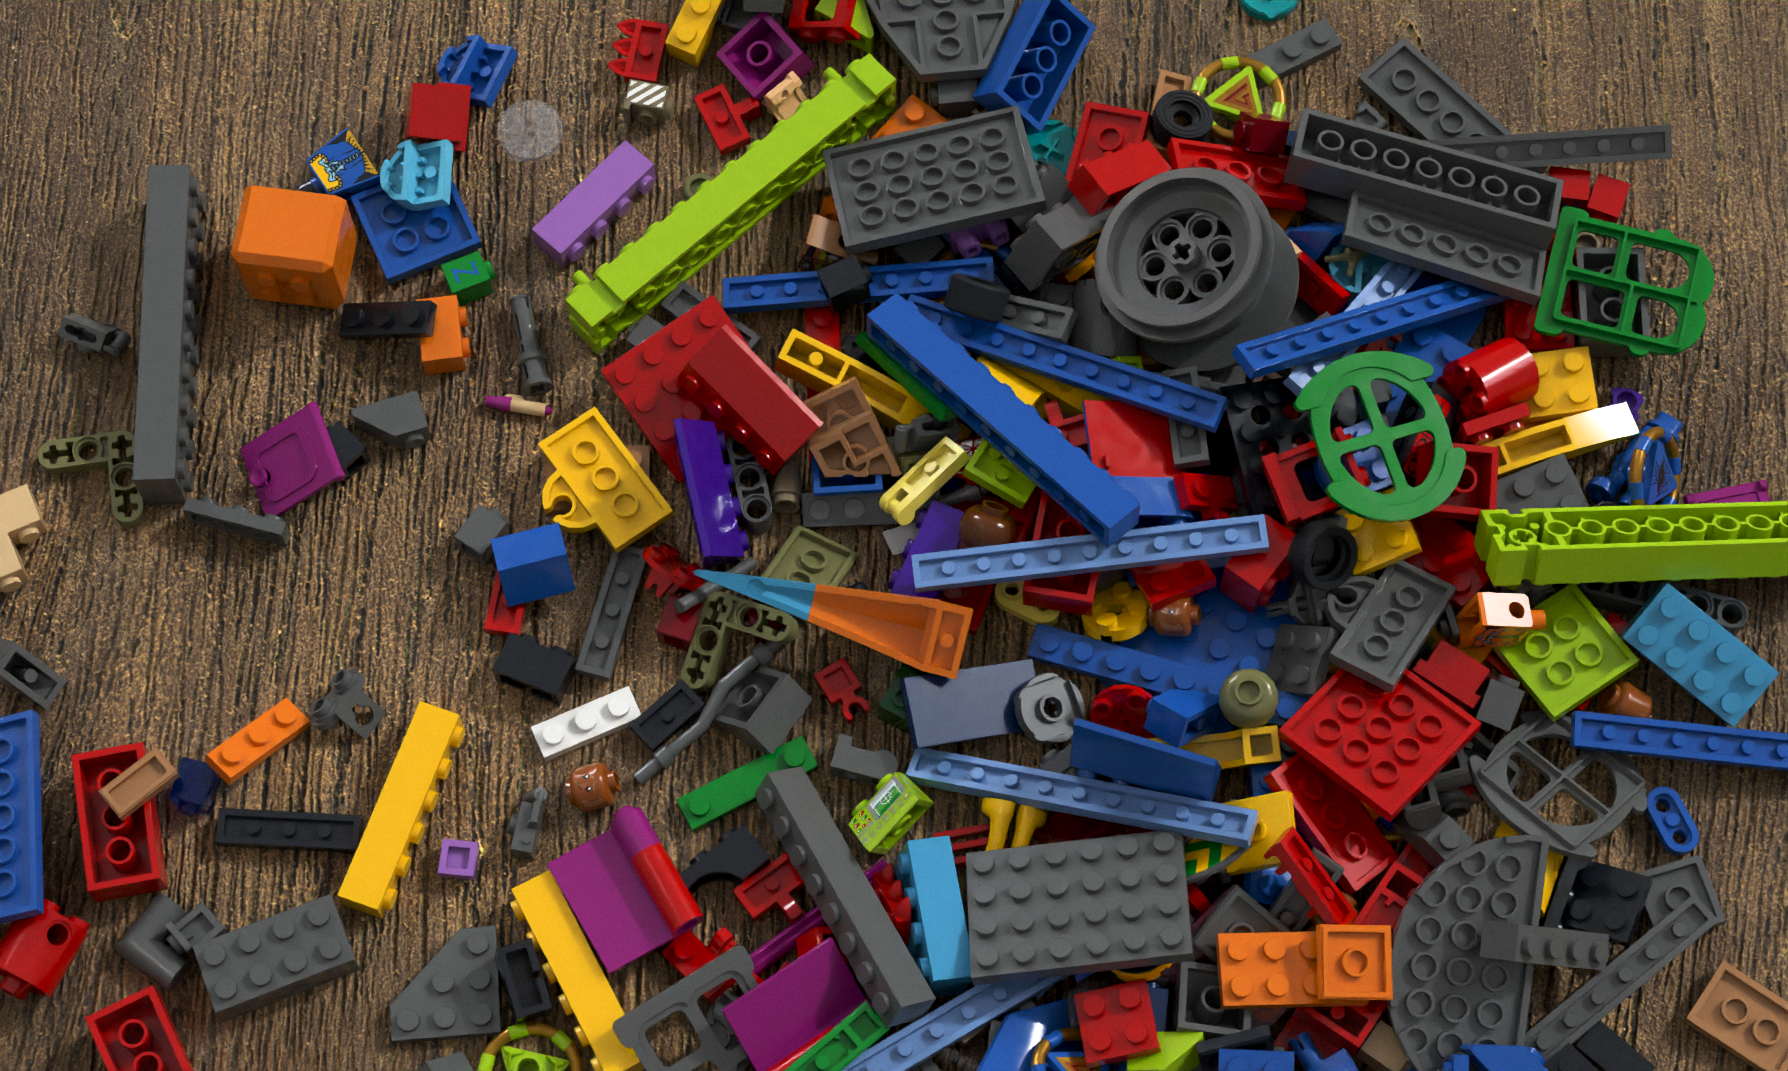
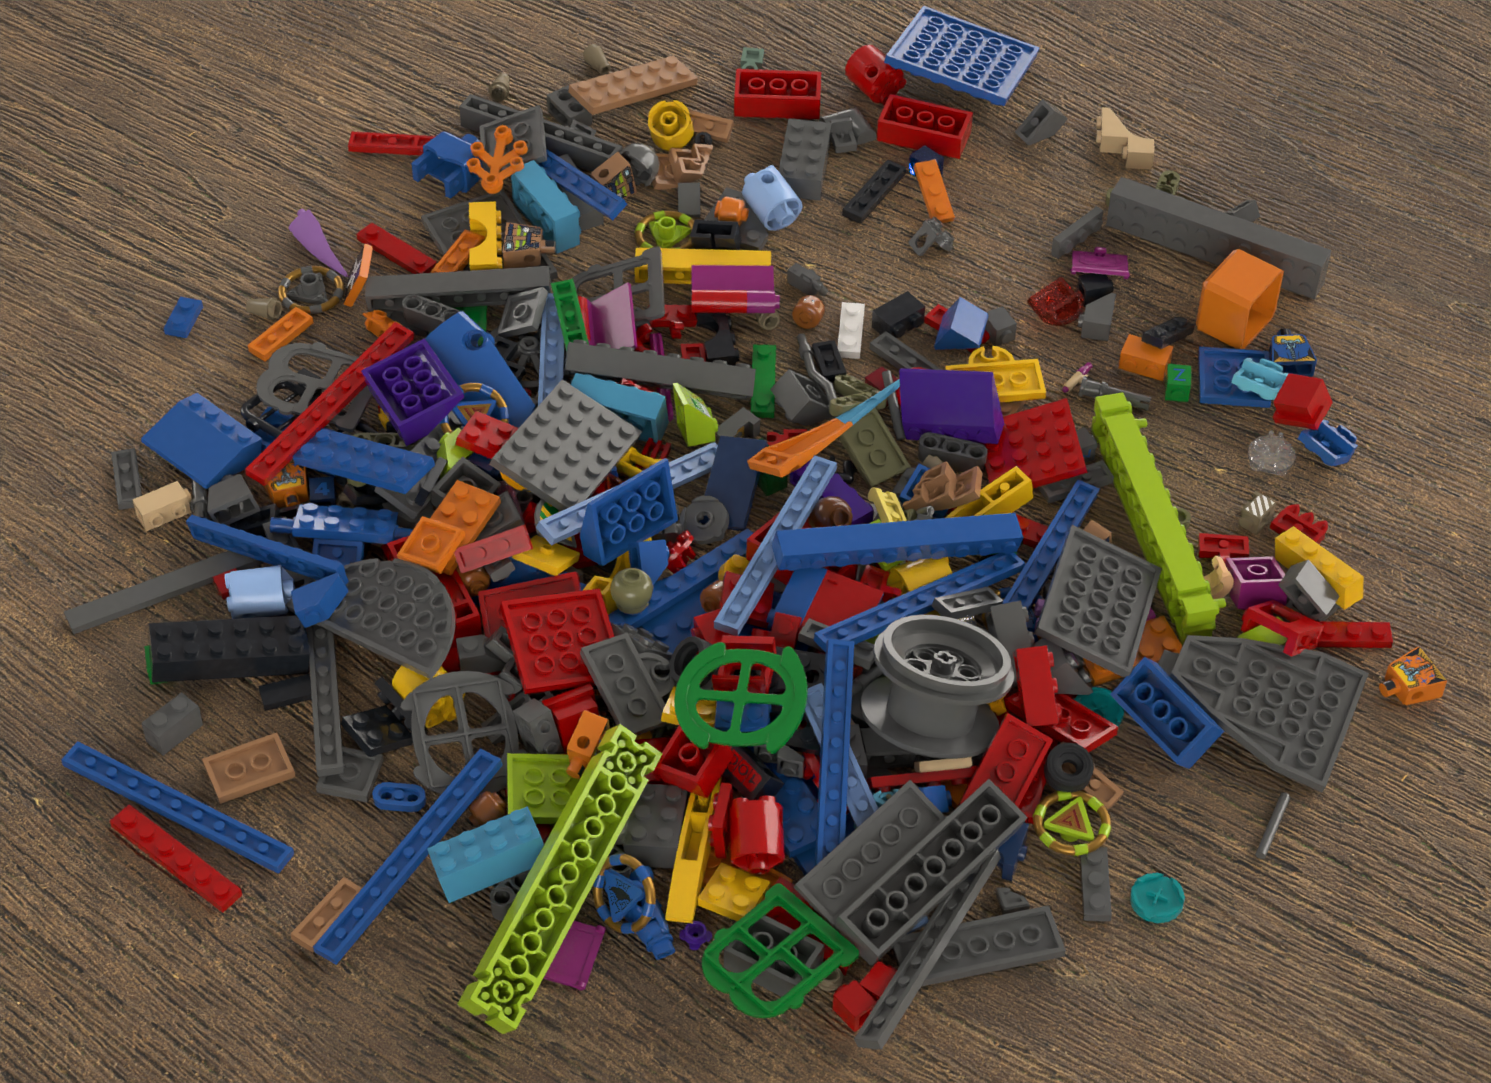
camera: 120 degrees right, 20 degrees down
medium nougat tile [98,747,180,821] -> none
yellow brick [337,701,465,919] -> none
medium lavender plate [438,839,480,880] -> none
medium lavender brick [532,140,656,268] -> none
red slope [677,324,823,476] -> none
black brick [817,255,873,314] -> none
black tyre [944,273,1010,323] -> none
dark red brick [1233,111,1290,155] -> none
dark grey arch [1479,920,1609,971] -> none
none -> orange head [715,196,749,226]
none -> light blue cylinder [742,165,802,231]
none -> clear red slope [1027,276,1084,326]

